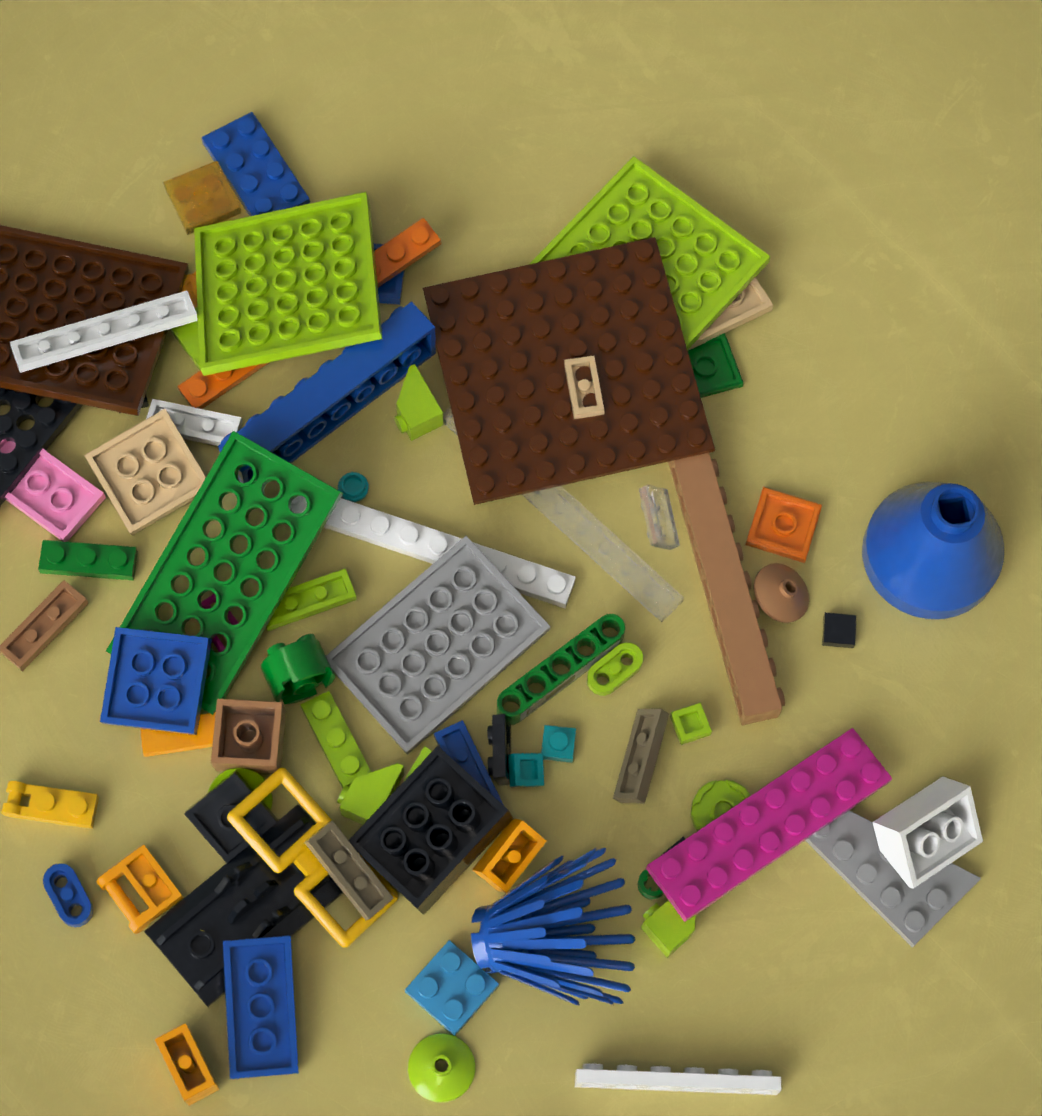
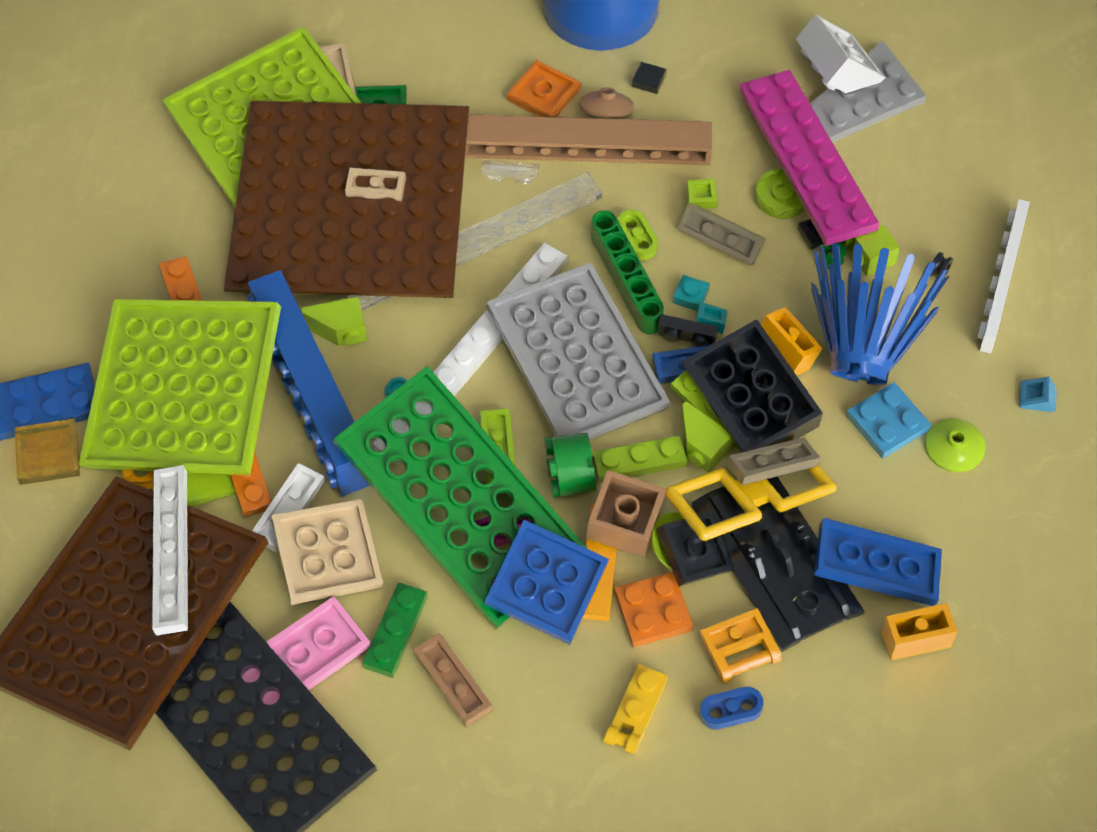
camera: 70 degrees left, 10 degrees down
none -> orange plate [614,572,694,647]
none -> black bush [930,252,953,276]

